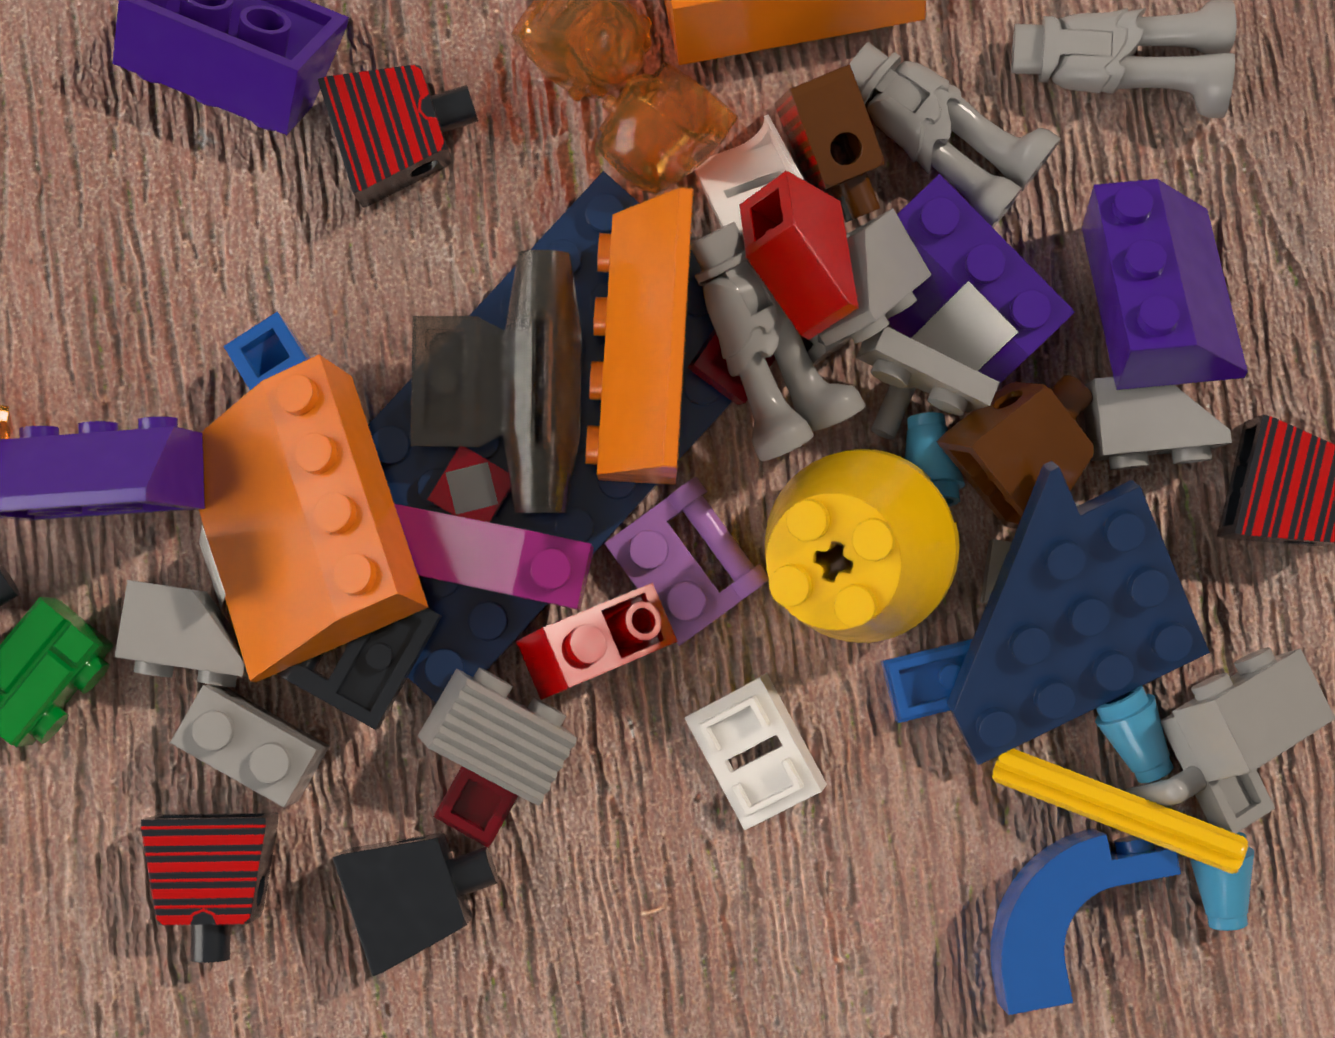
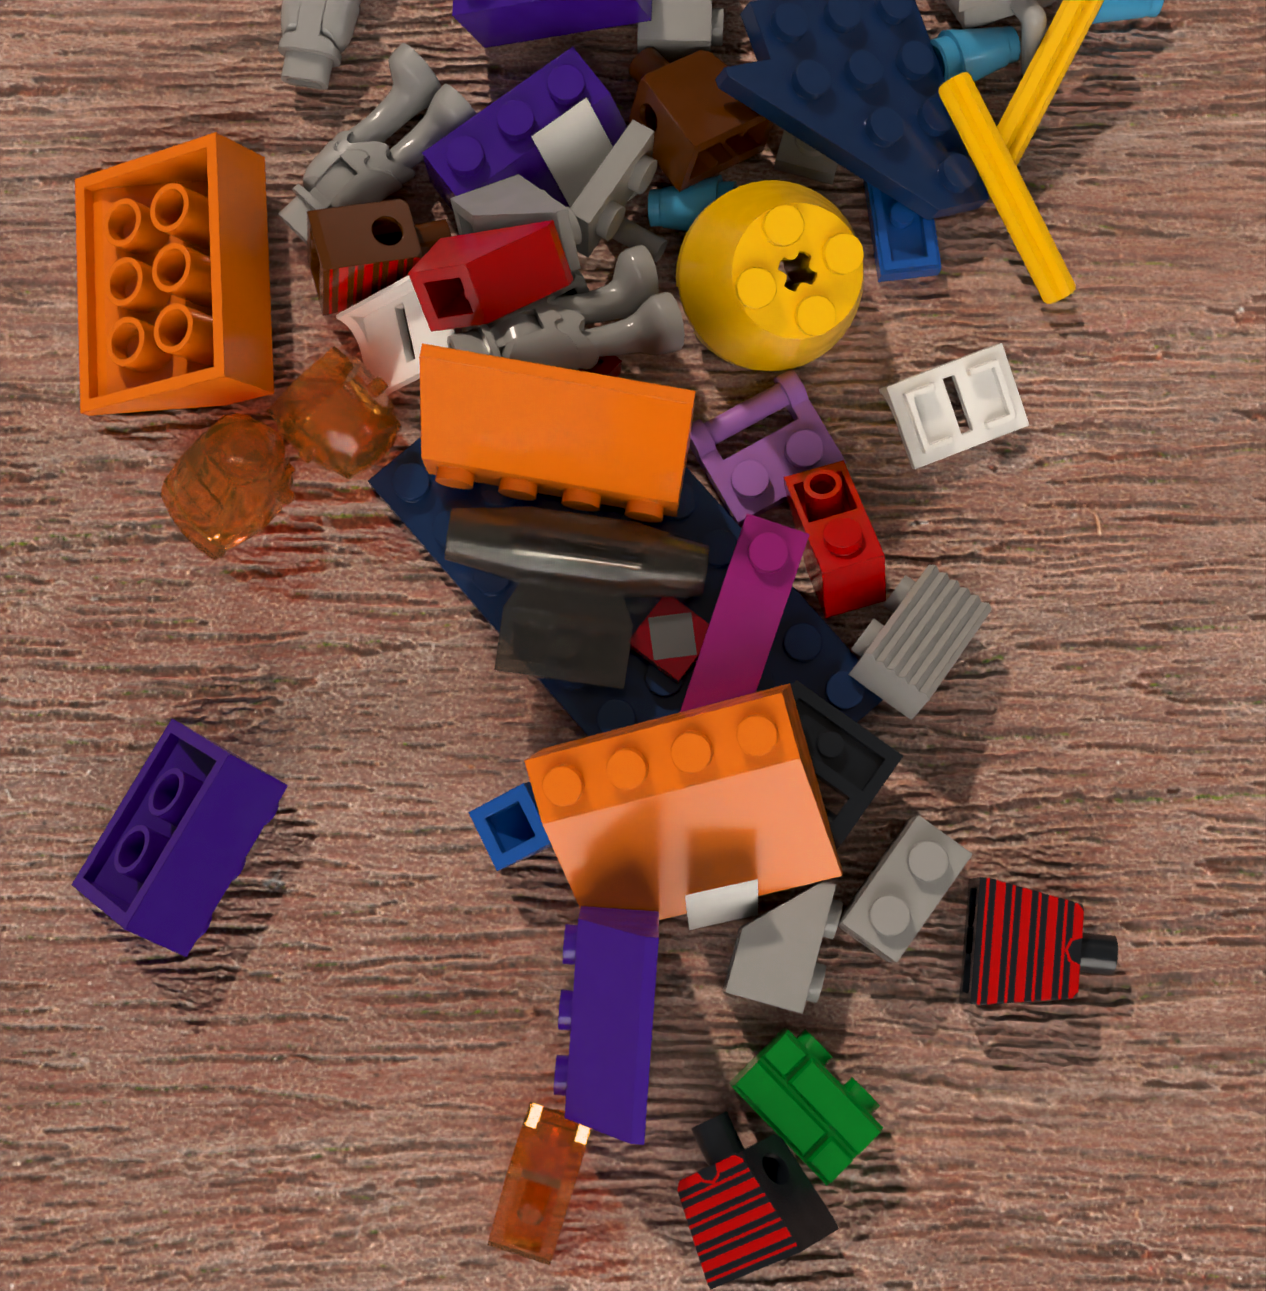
camera: 80 degrees left, 5 degrees down
torso [318,65,479,207] -> none
black torso [332,832,499,976] -> none
dark red tile [433,766,519,848] -> none
blue arch [990,828,1181,1015] -> none
none -> yellow axle [938,72,1076,304]

